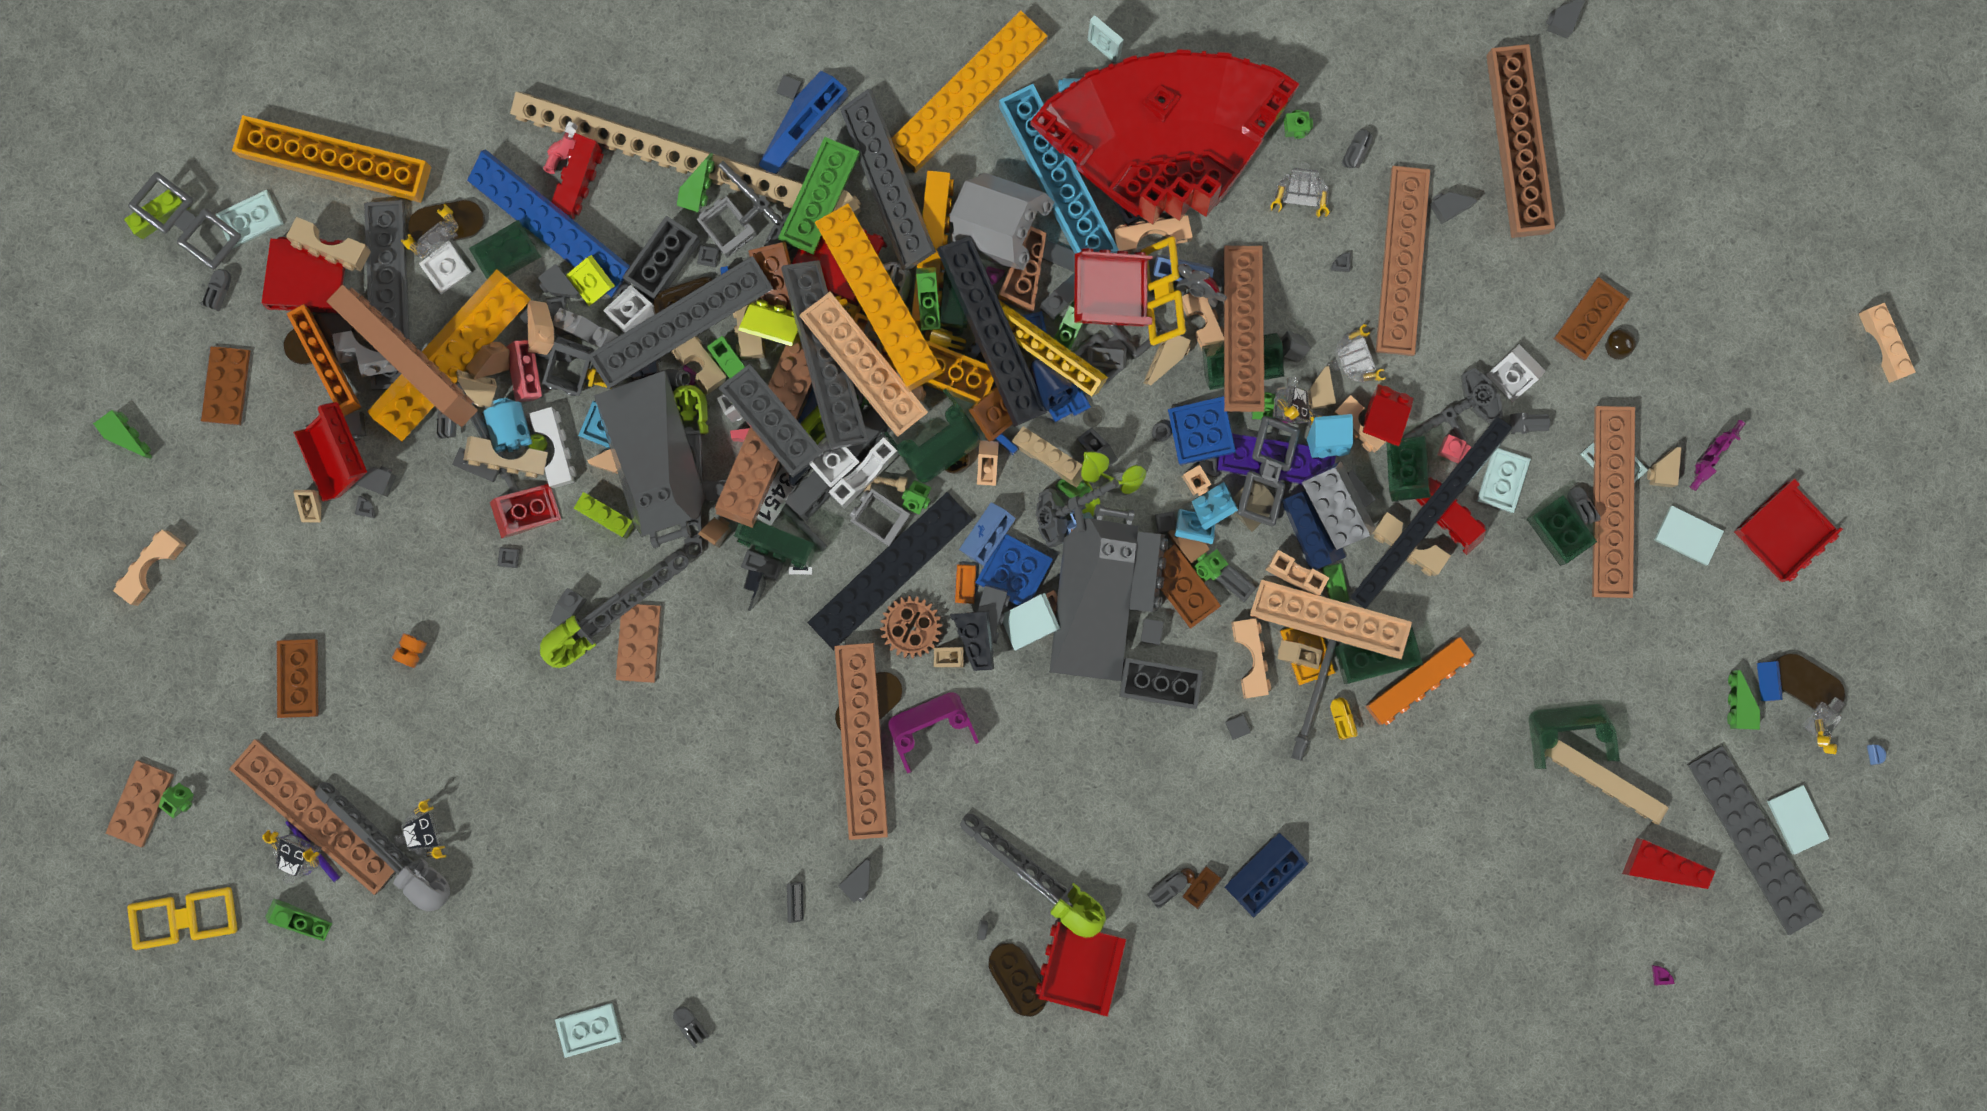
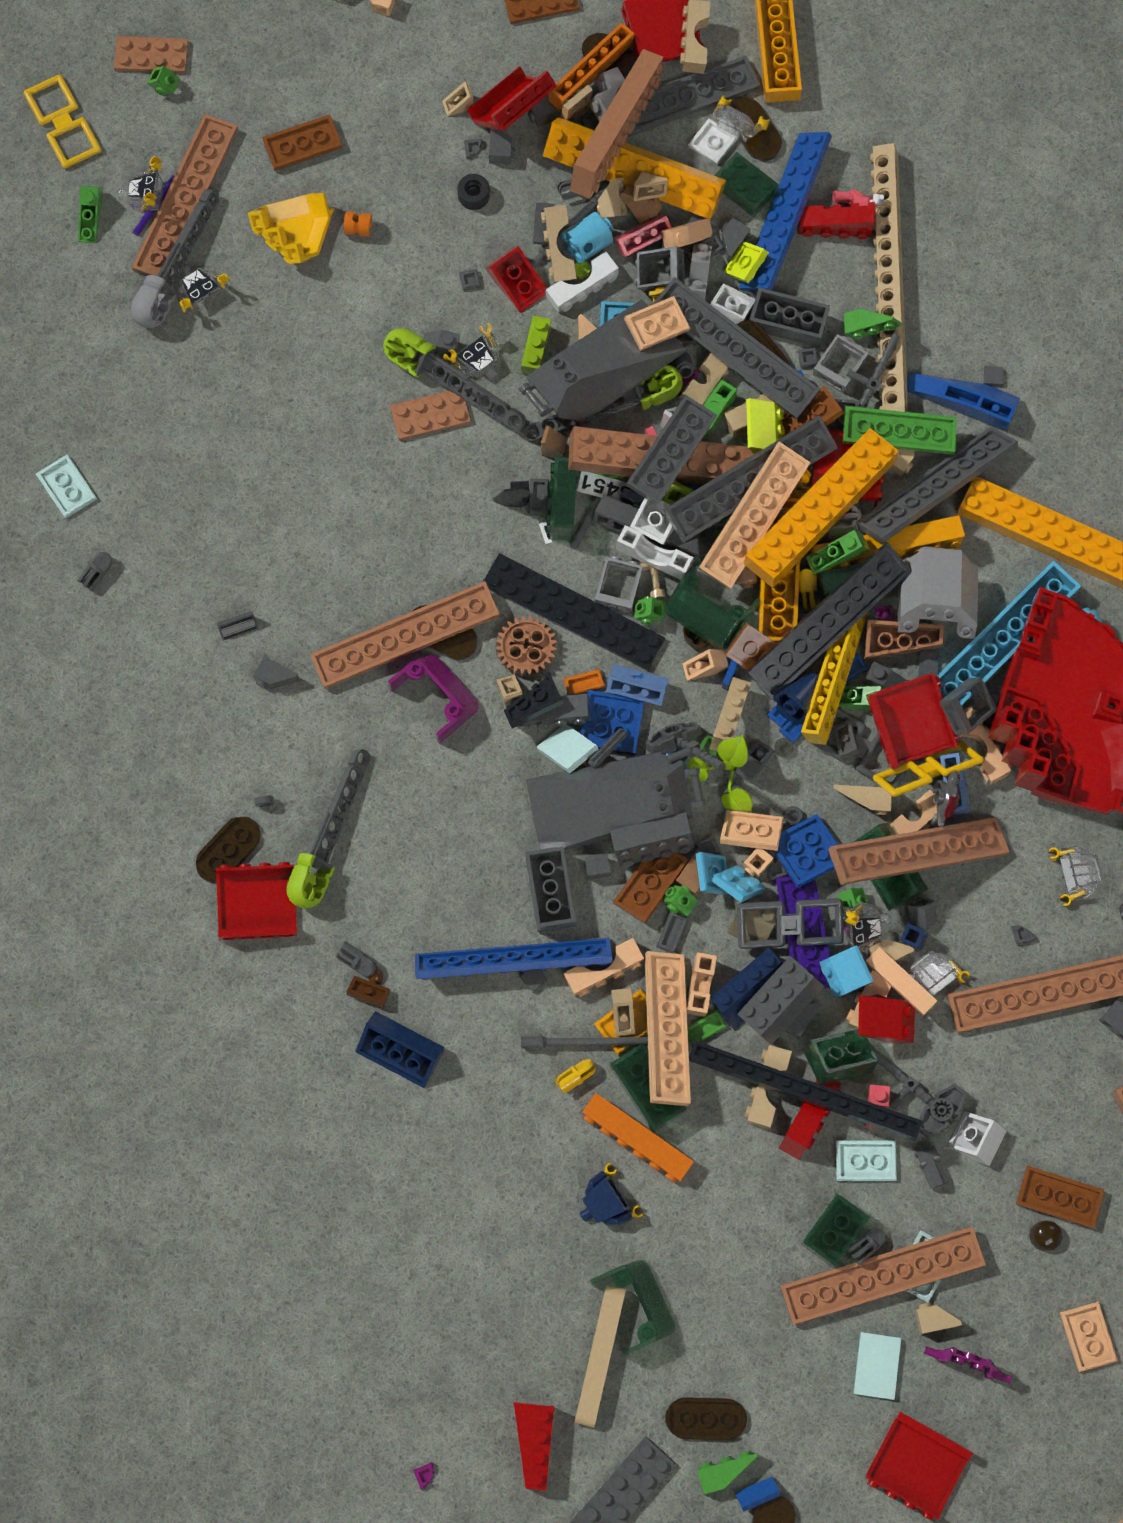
camera: 75 degrees right, 10 degrees down
none -> yellow panel [248,192,334,264]
none -> blue plate [415,938,612,980]
none -> torso [443,323,499,382]
none -> black tyre [457,174,490,210]
none -> tan plate [561,85,593,121]
none -> dark blue torso [580,1163,643,1225]
none -> dark grey axle [588,729,627,768]
none -> light nougat tile [624,296,690,351]
none -> tan slope [632,172,668,201]
none -> dark brown tile [665,1397,747,1440]
none -> light nougat tile [720,810,784,851]
none -> light nougat tile [866,947,937,1016]
none -> dark blue brick [900,923,929,951]
none -> dark grey window [939,677,997,735]
none -> light nougat tile [1060,1301,1118,1372]

